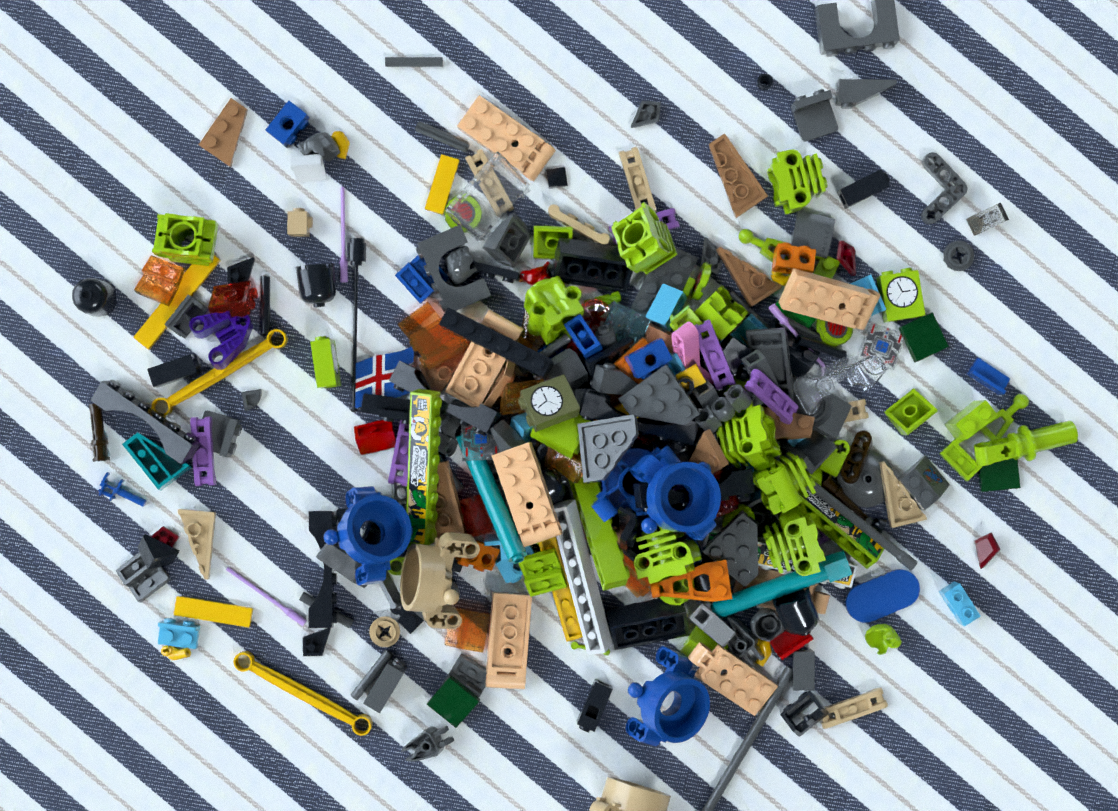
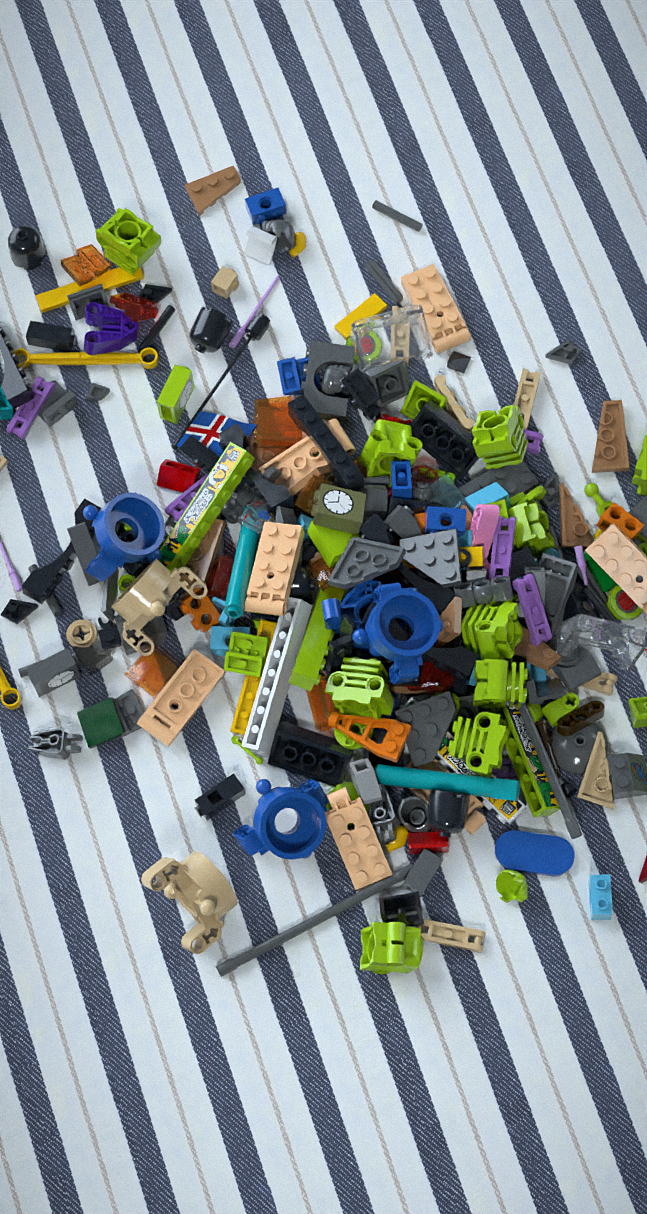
camera: 35 degrees right, 20 degrees down
none -> clear smoke slope [73,646,114,676]
none -> dark grey tile [263,466,282,484]
none -> black bracket [340,368,380,412]
none -> lime piece [360,922,423,974]

